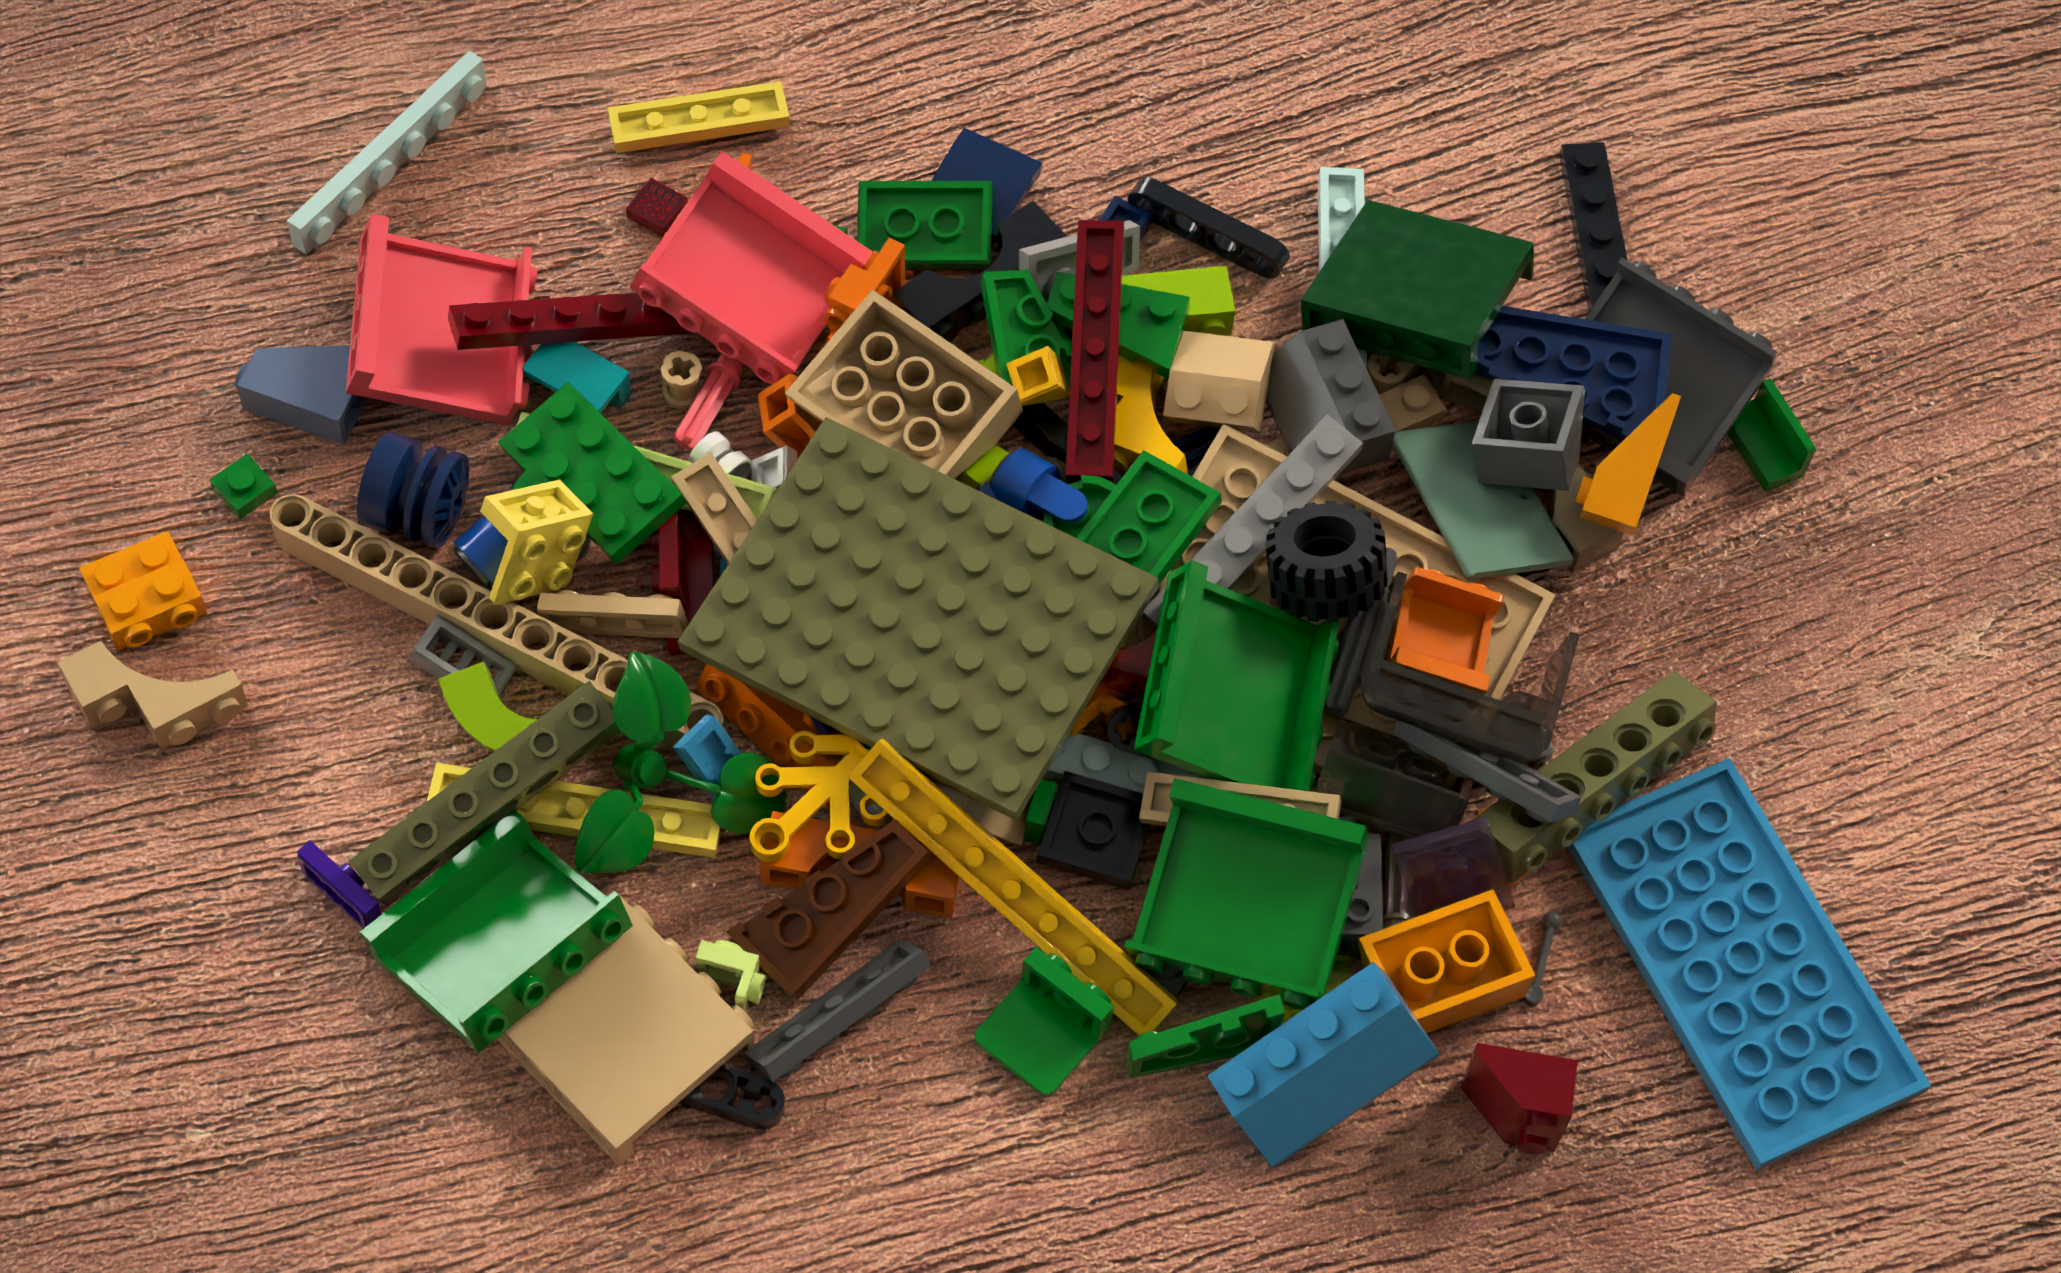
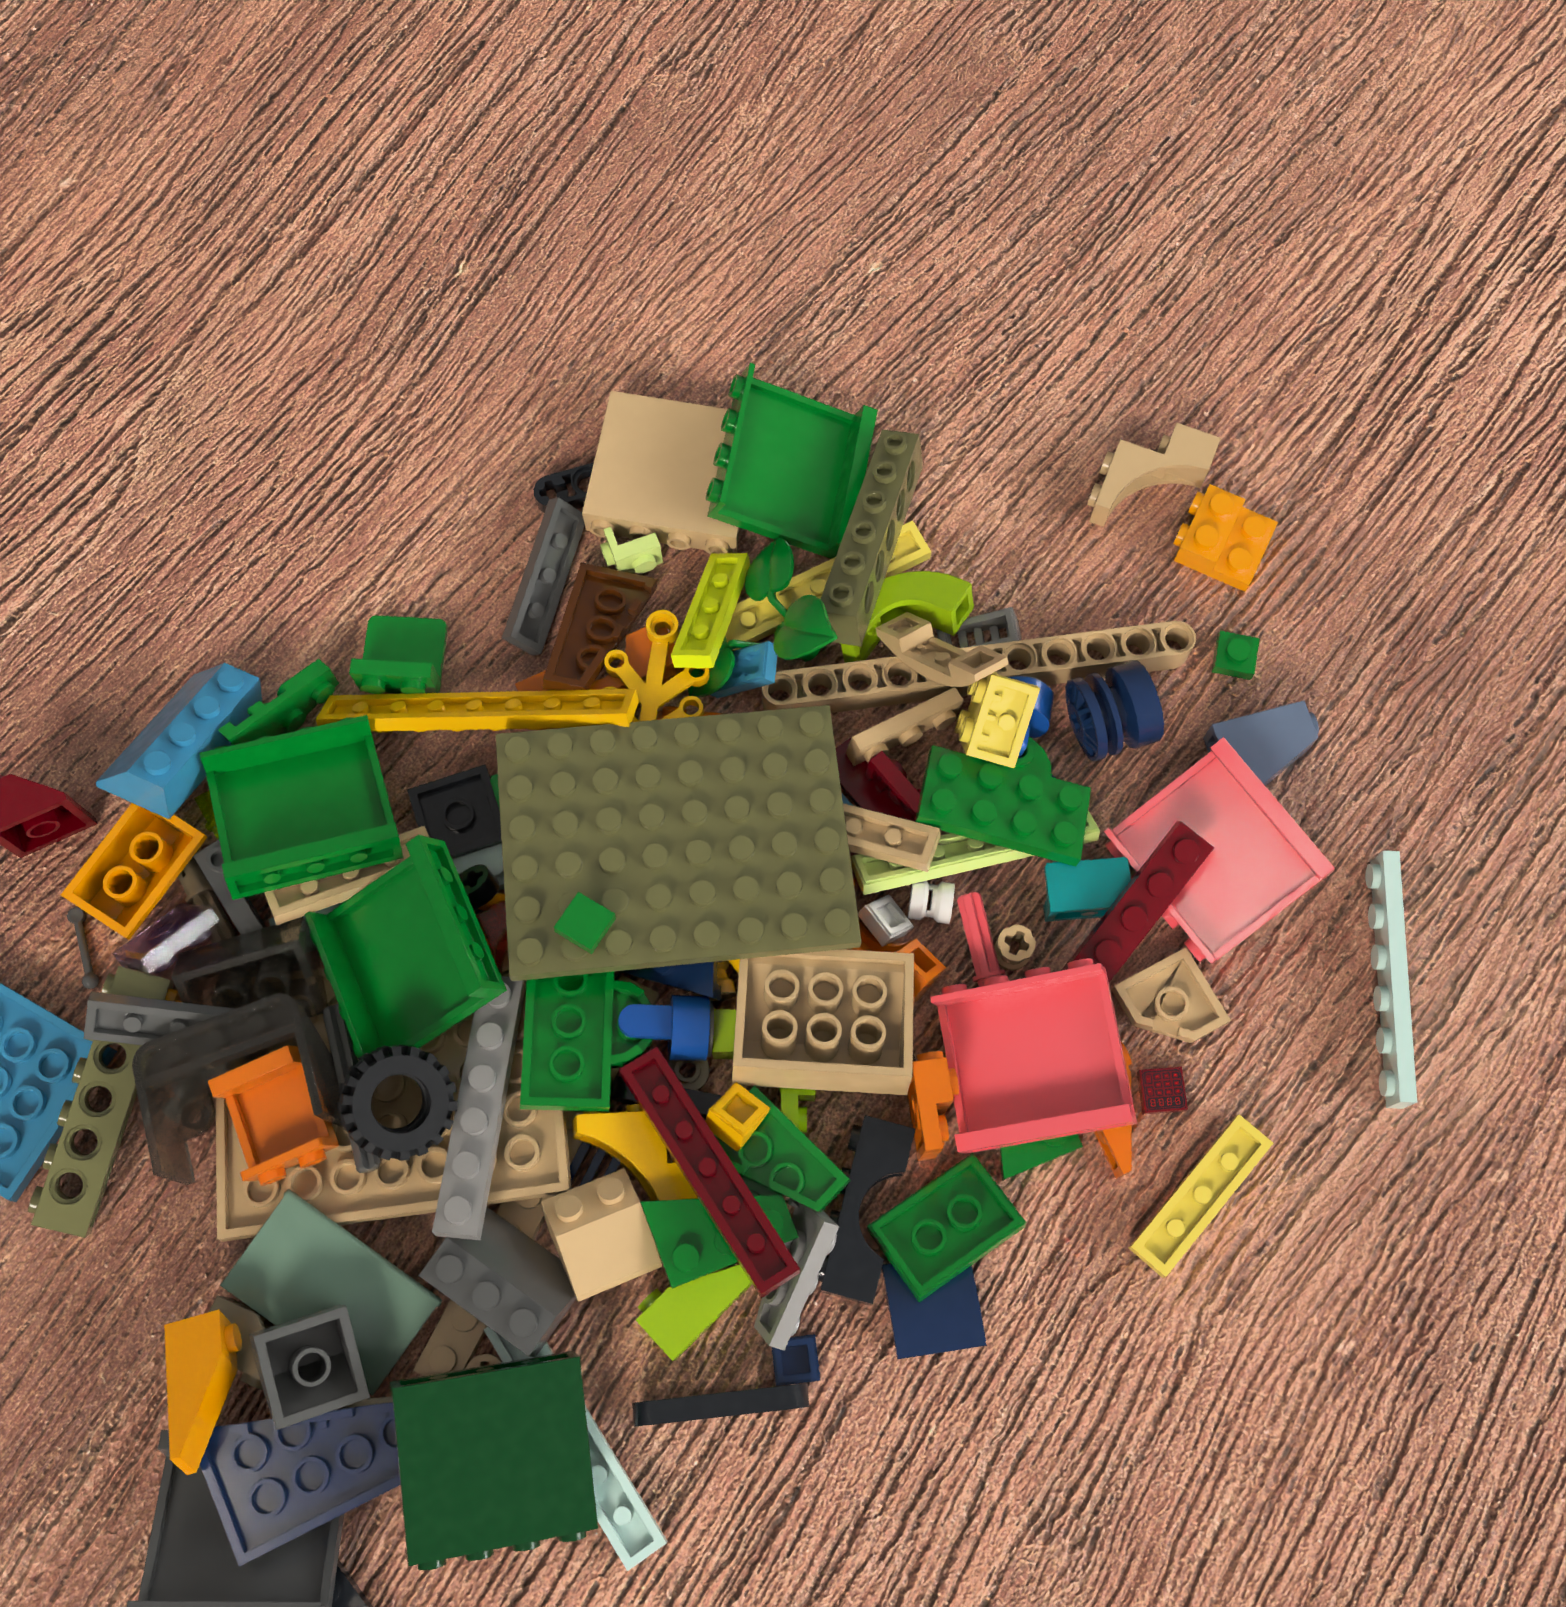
camera: 150 degrees right, 10 degrees up
dark purple plate [297,840,382,929] -> none
green panel [1727,379,1816,492] -> none
none -> green tile [554,892,616,954]
none -> neon yellow plate [671,553,751,669]
none -> tan slope [876,612,1009,687]
none -> tan plate [1111,947,1231,1043]

